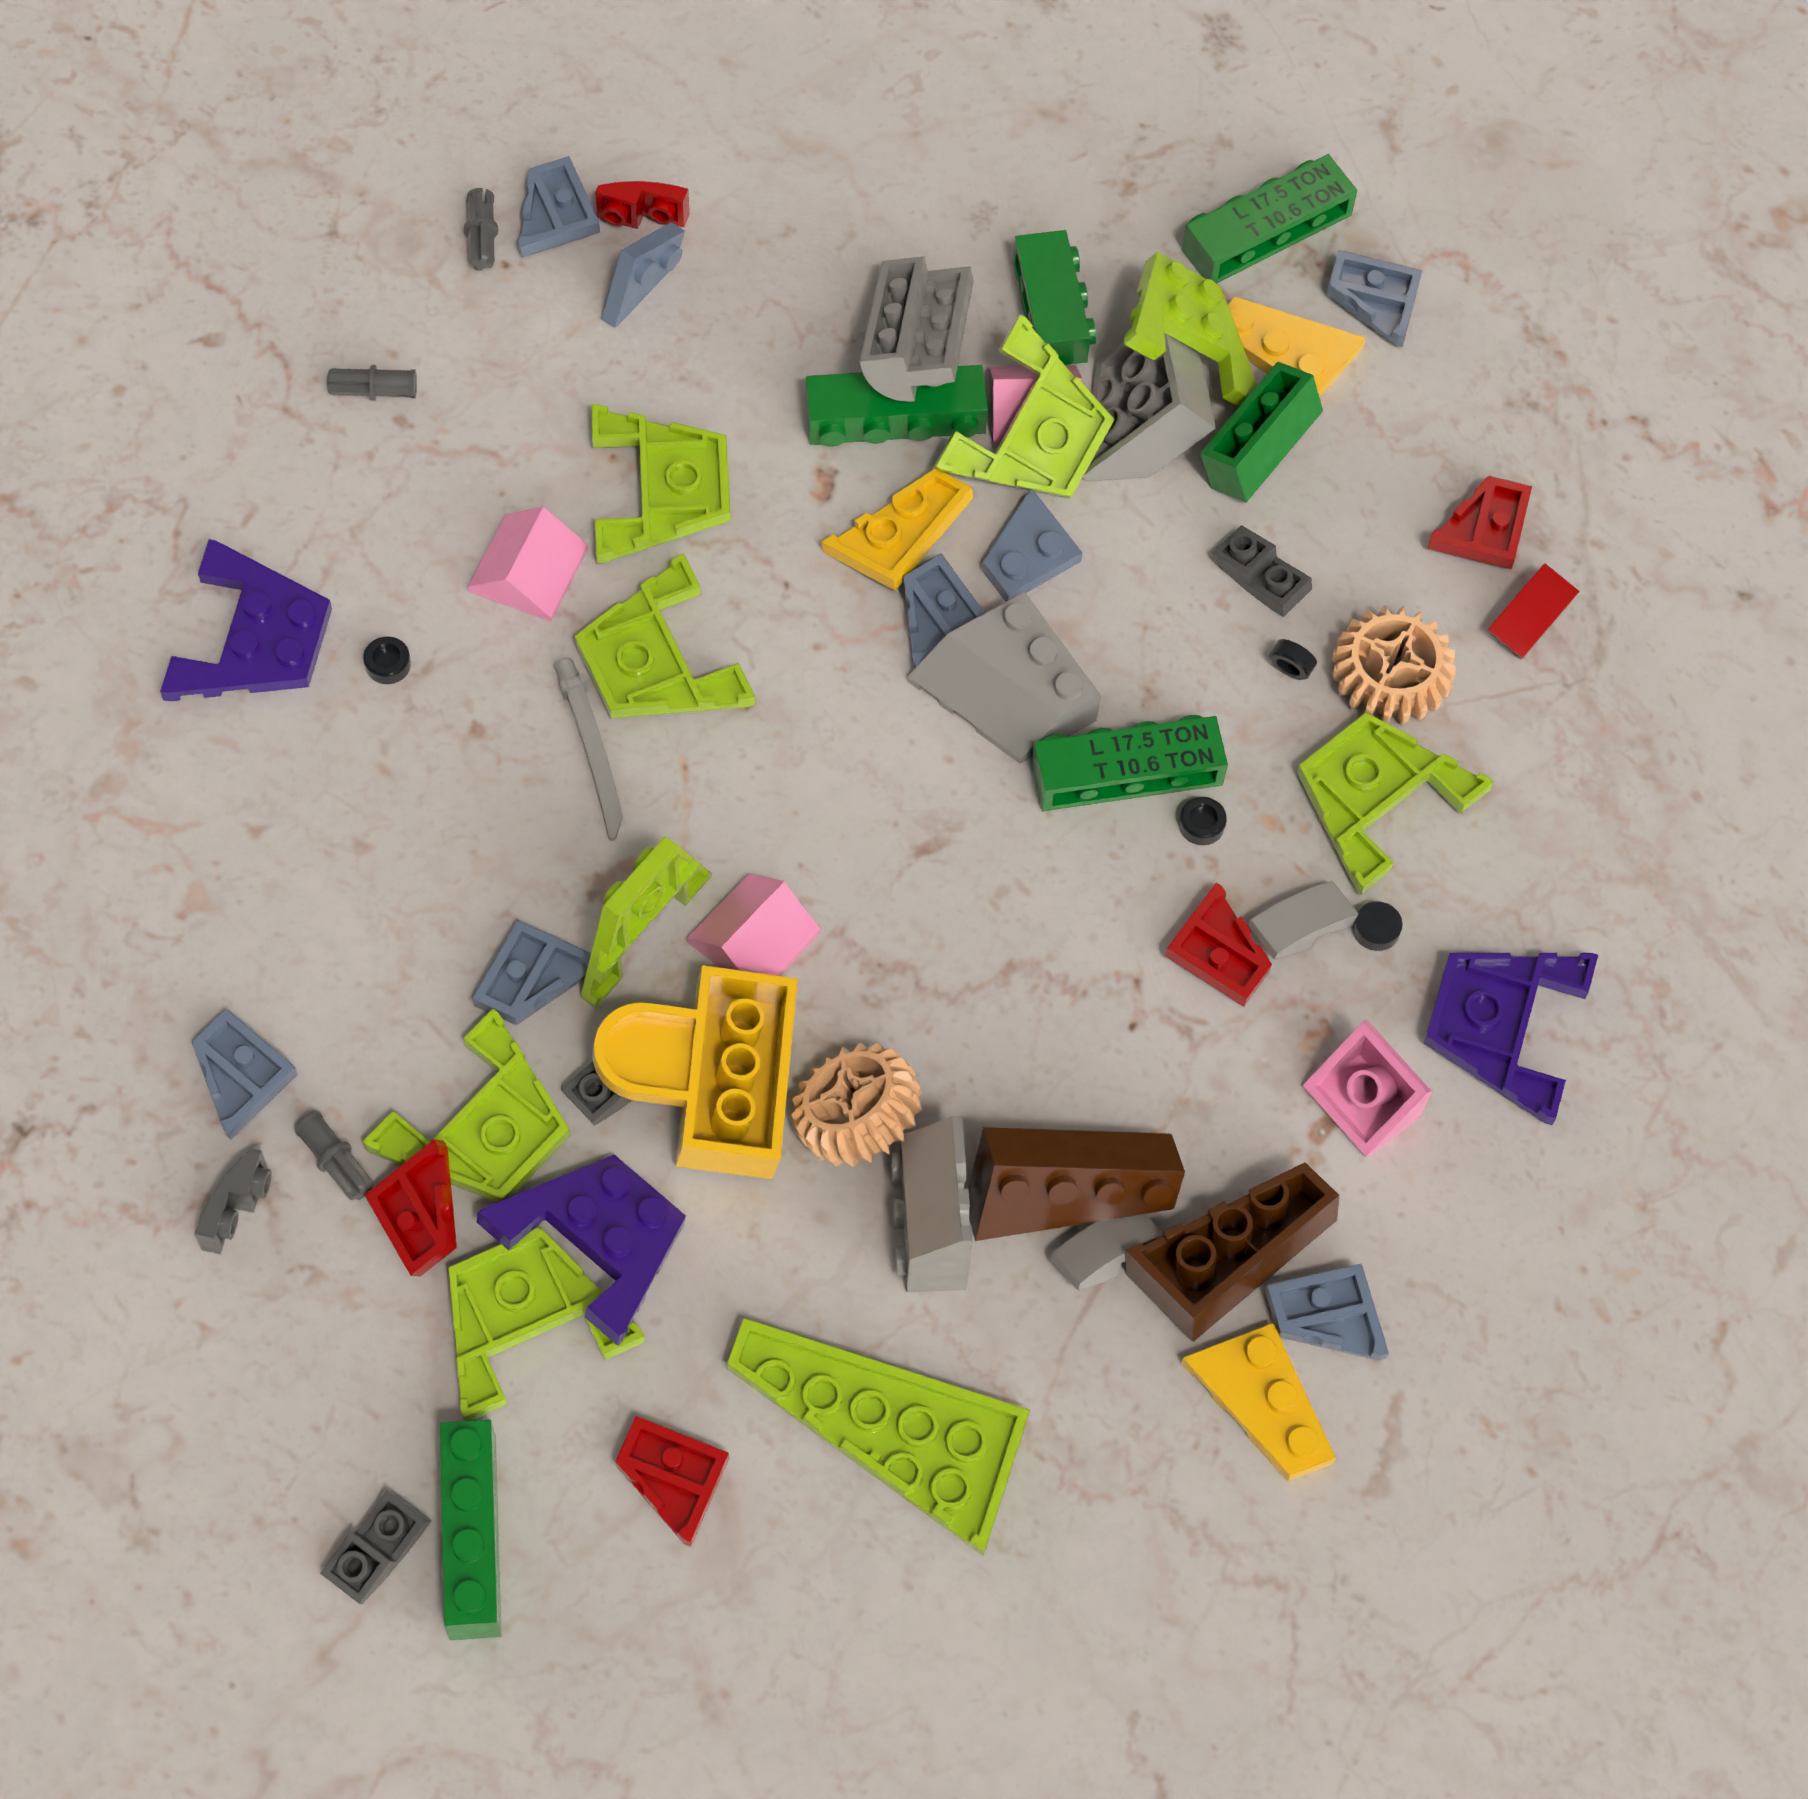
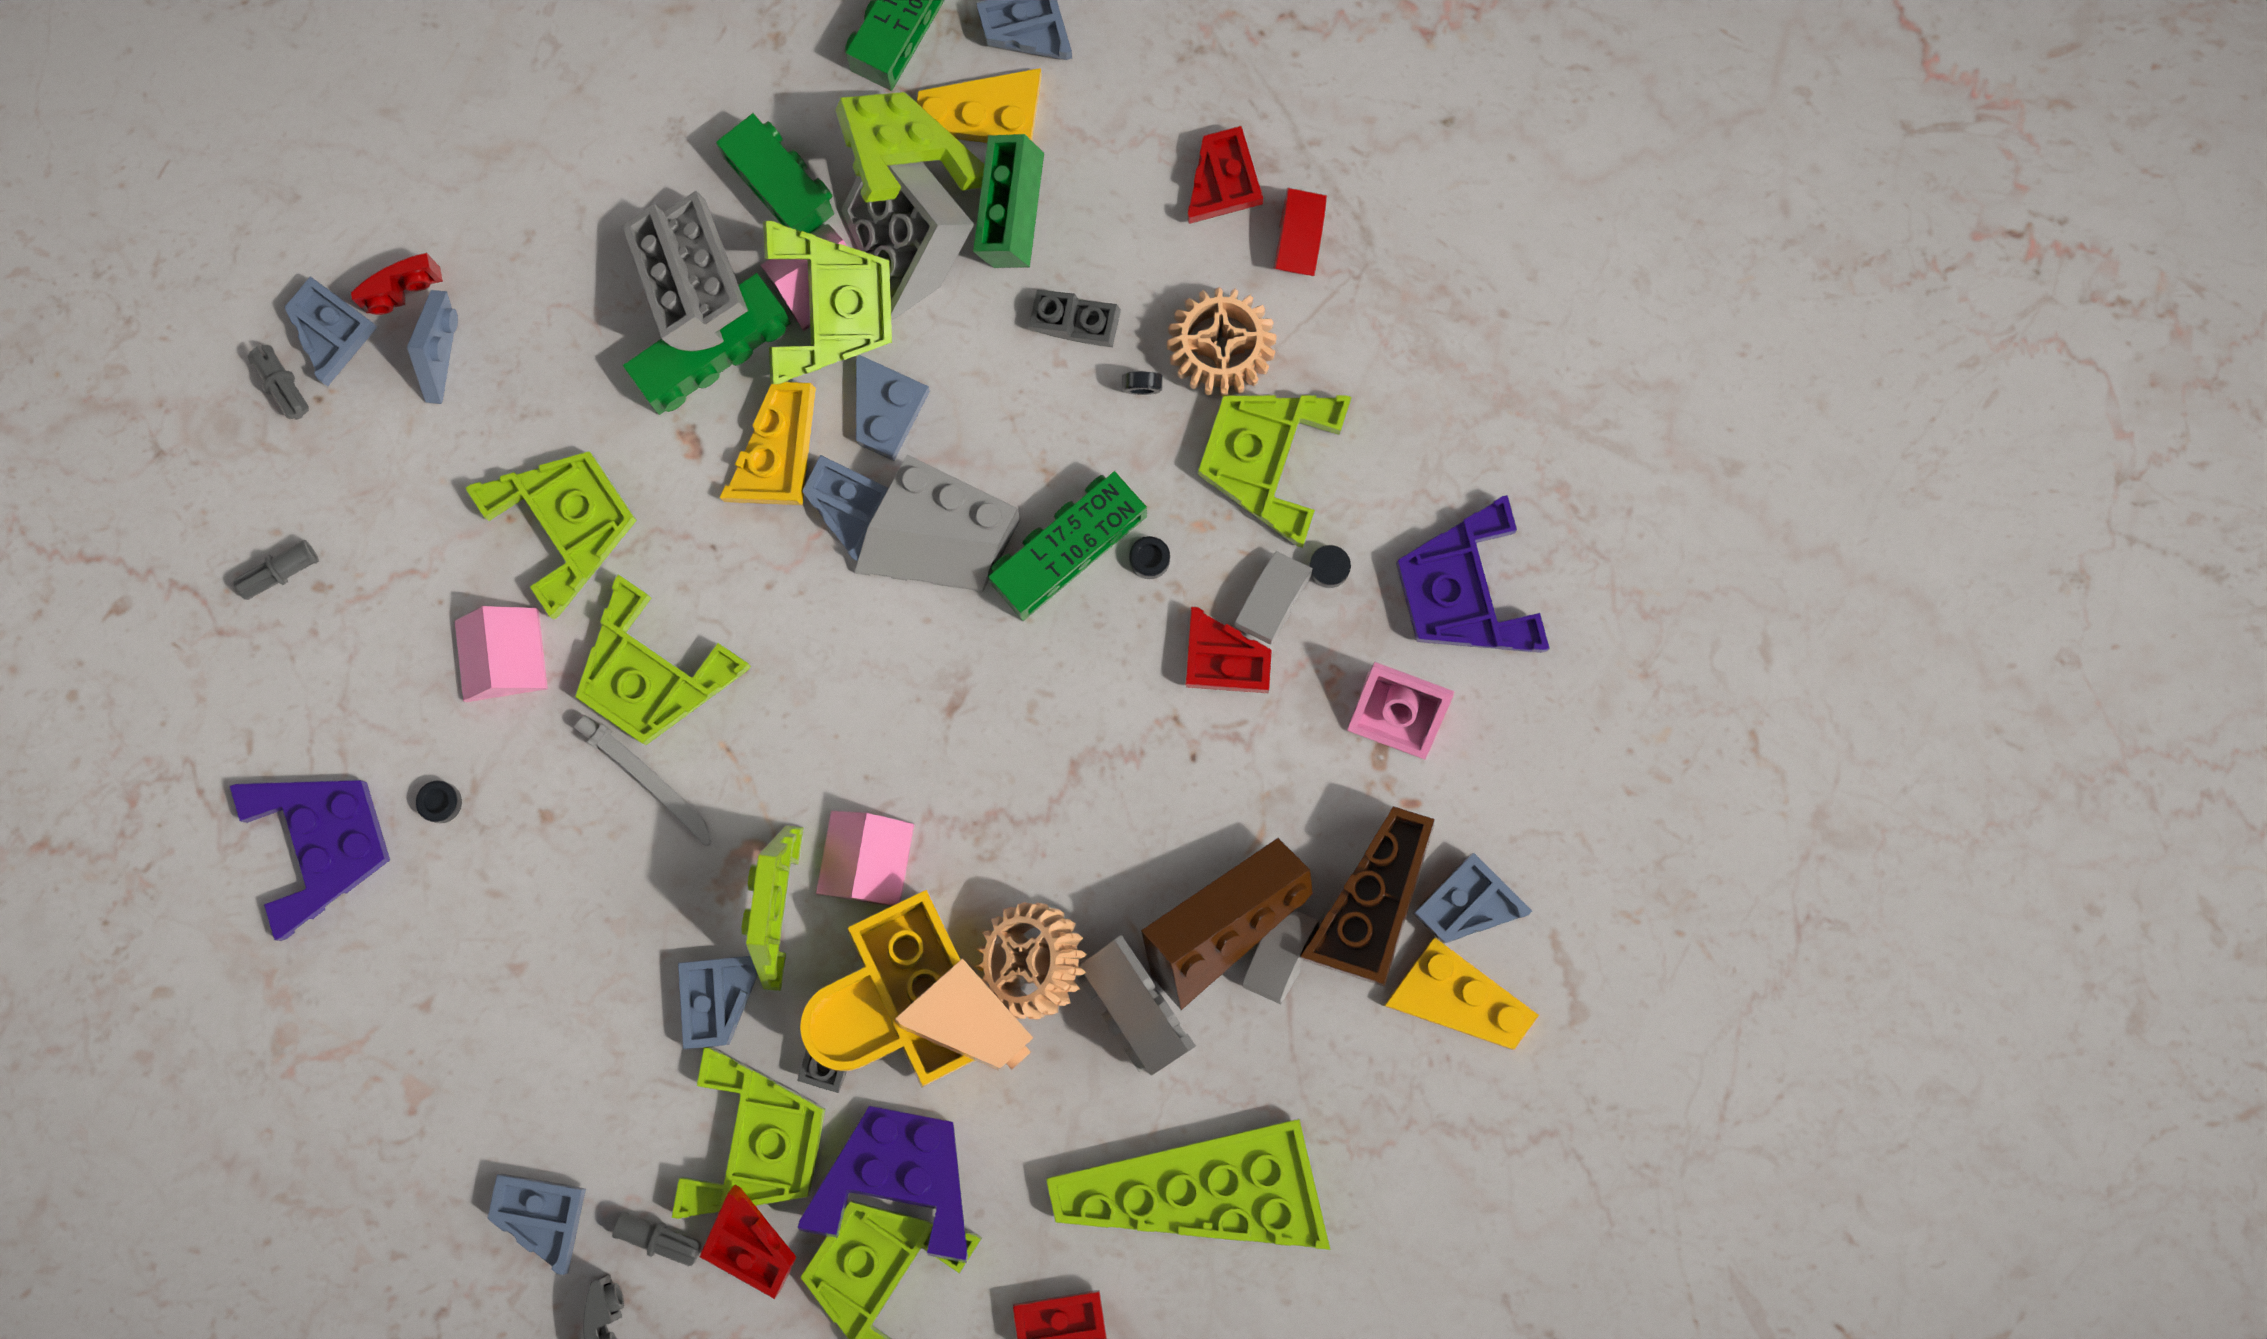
camera: 25 degrees left, 15 degrees up
none -> light nougat slope [895,958,1033,1070]

